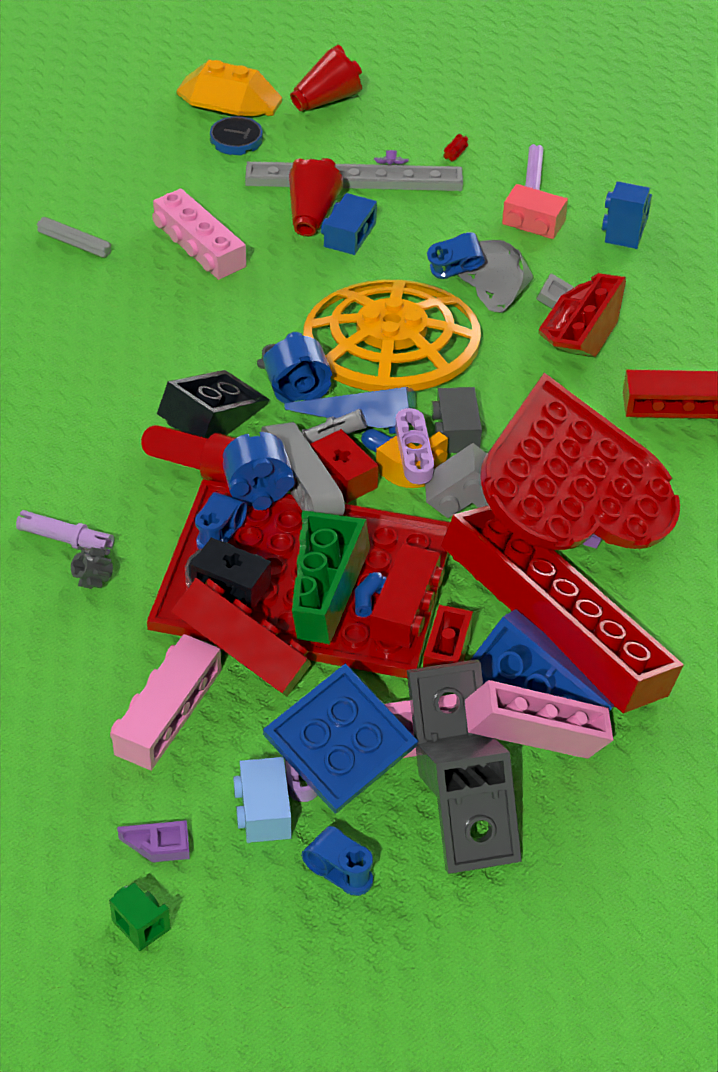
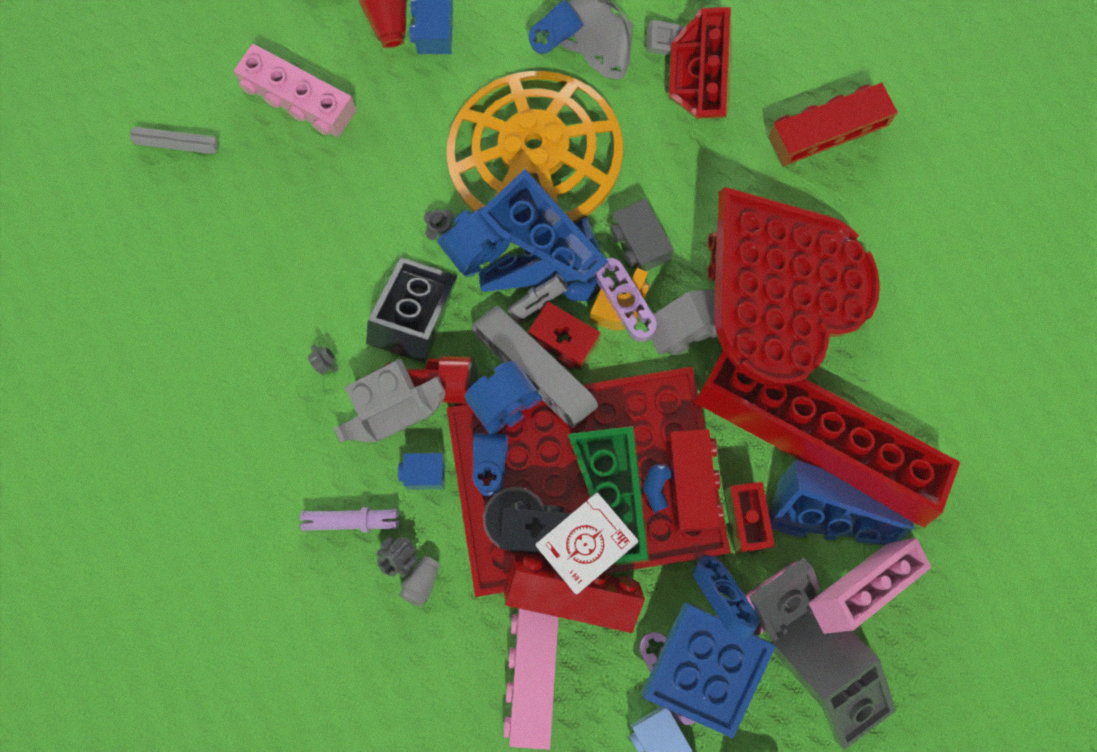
camera: 20 degrees left, 30 degrees up
none -> dark grey plate [308,344,338,375]
none -> light grey plate [333,359,445,442]
none -> blue brick [398,453,445,490]
none -> light grey cone [399,556,440,607]
none -> blue wedge [479,169,608,283]
none -> white sticker [536,493,638,594]
none -> blue beam [692,555,760,639]

